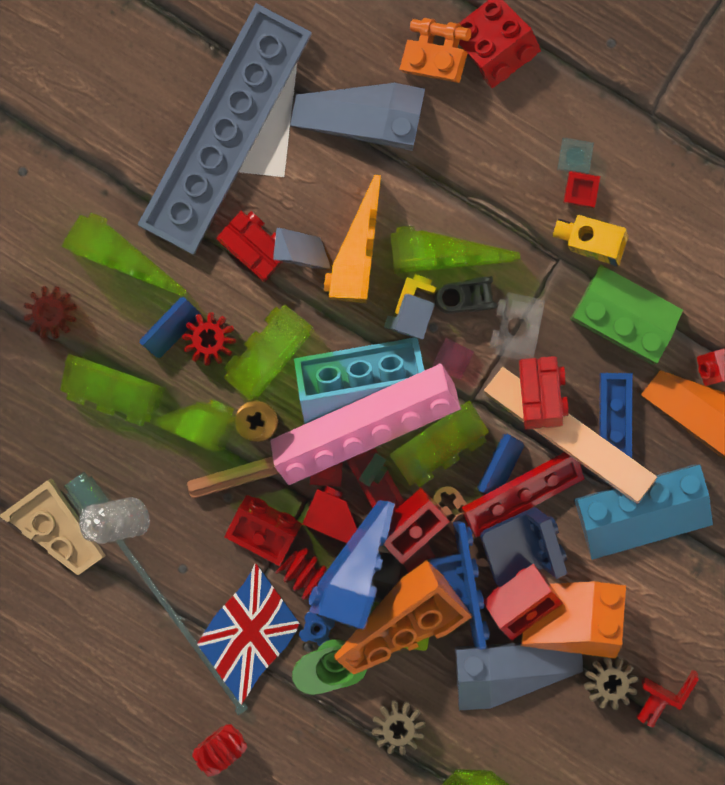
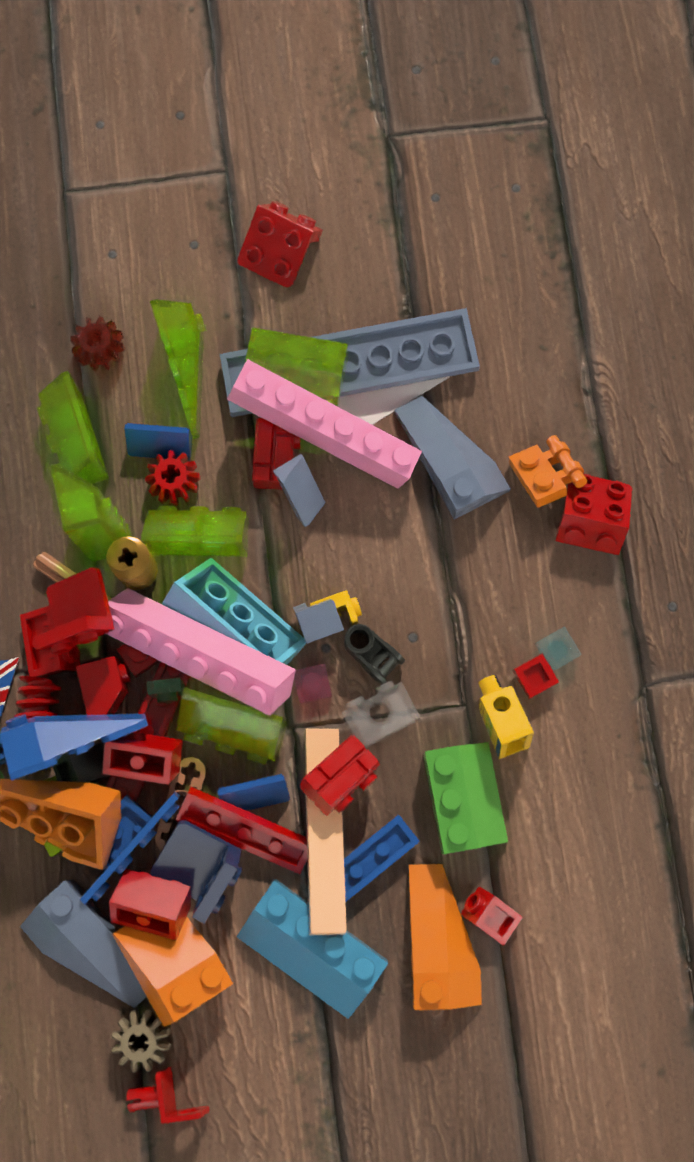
camera: 50 degrees right, 10 degrees down
light orange wedge [324,175,381,304] -> none
clear neon green wedge [390,226,521,274] -> none
none -> red bracket [34,567,115,655]
none -> bright pink brick [227,359,422,489]
none -> red bracket [237,201,323,288]
none -> clear neon green slope [245,327,348,407]

